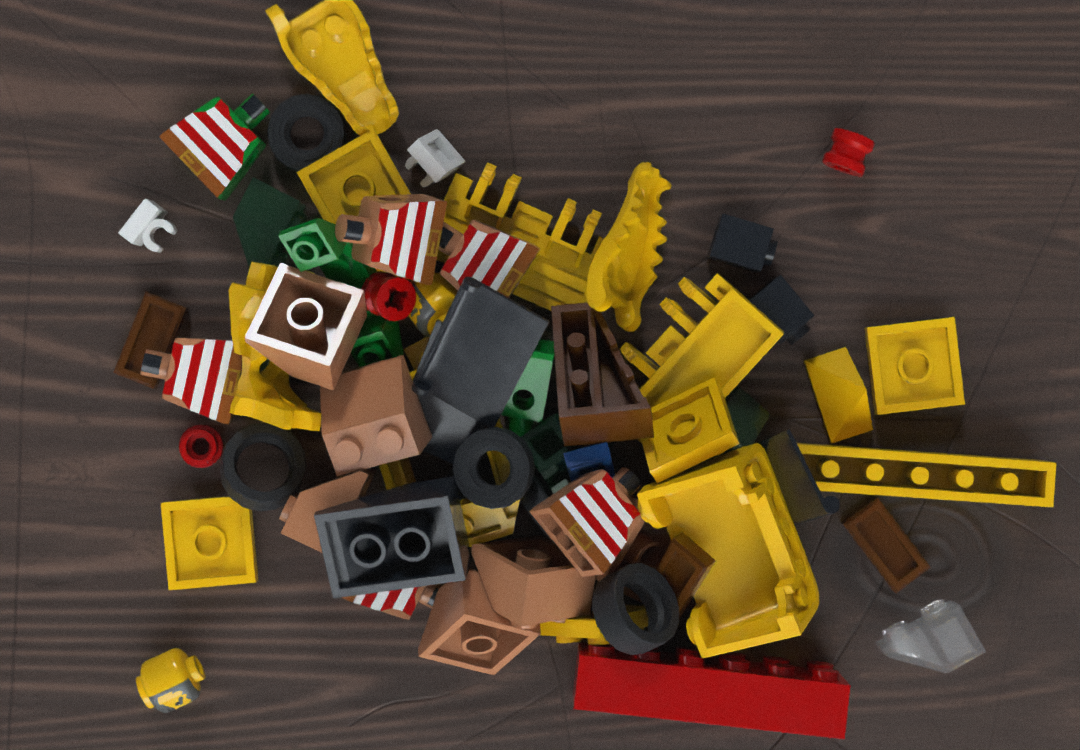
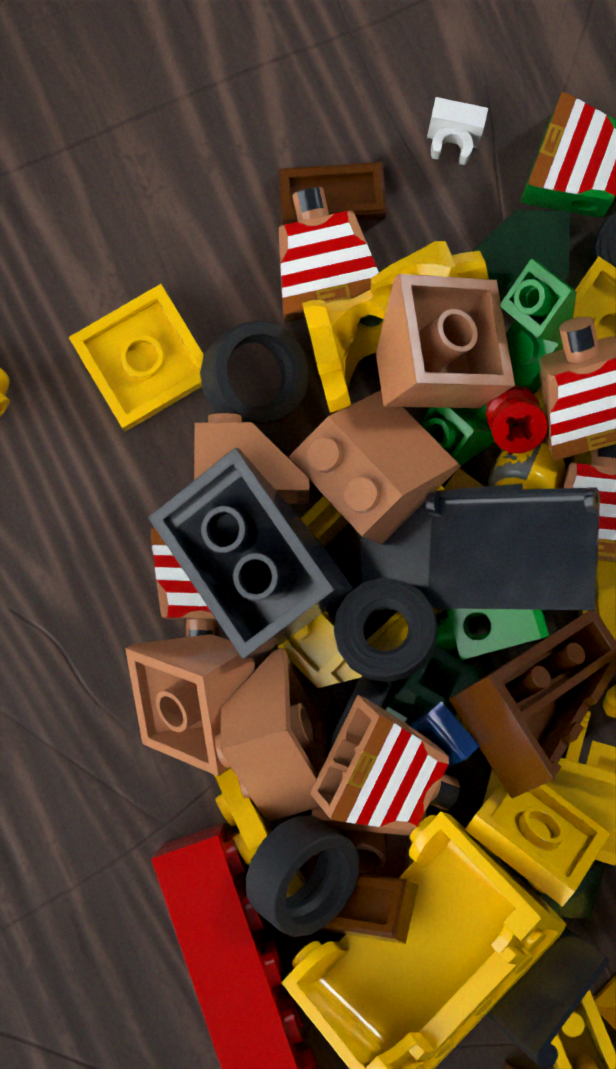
camera: 65 degrees right, 5 degrees down
red plate [179,424,224,468] -> none

